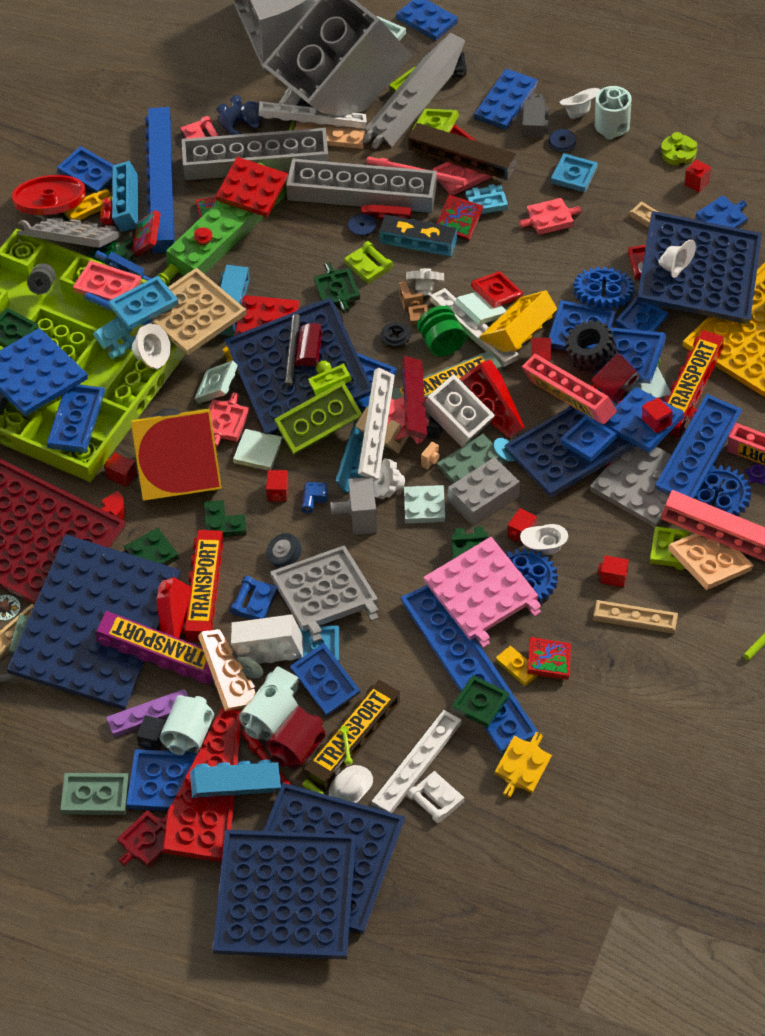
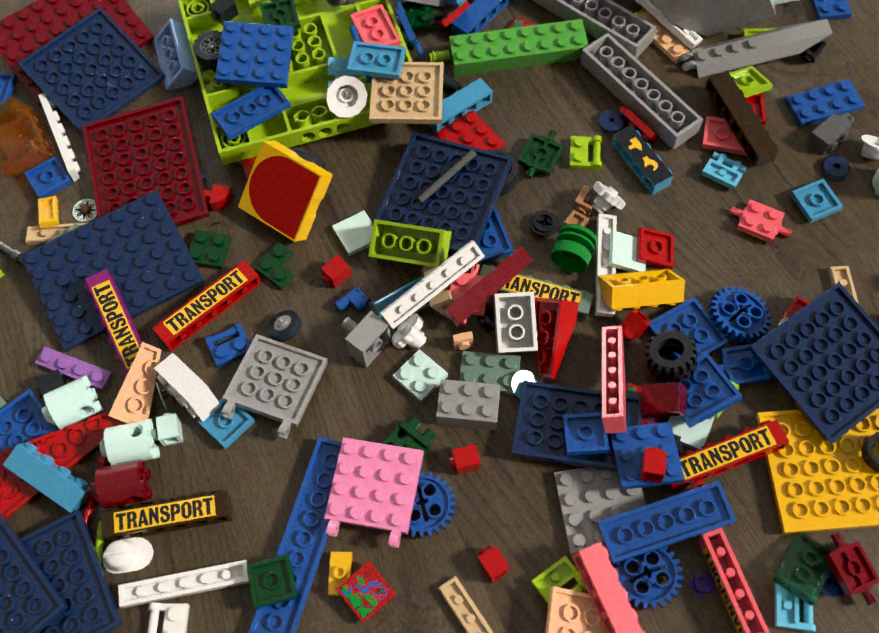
camera: 45 degrees right, 10 degrees up
red slope [157,577,192,639] -> none
red plate [194,227,213,245] -> none
light aqua plate [194,361,238,404] -> none
coral plate [209,392,250,448] -> none
red plate [216,157,288,217] -> none
blue plate [290,643,361,717] -> none
dark red brick [295,323,323,367] -> none
lime plate [308,361,352,396] -> none
lime hinge [340,726,353,766] -> none
coral bar [366,157,467,186] -> none
tile [437,195,483,240] -> none
white piece [520,524,568,555] -> none
white piece [659,240,696,278] -> none

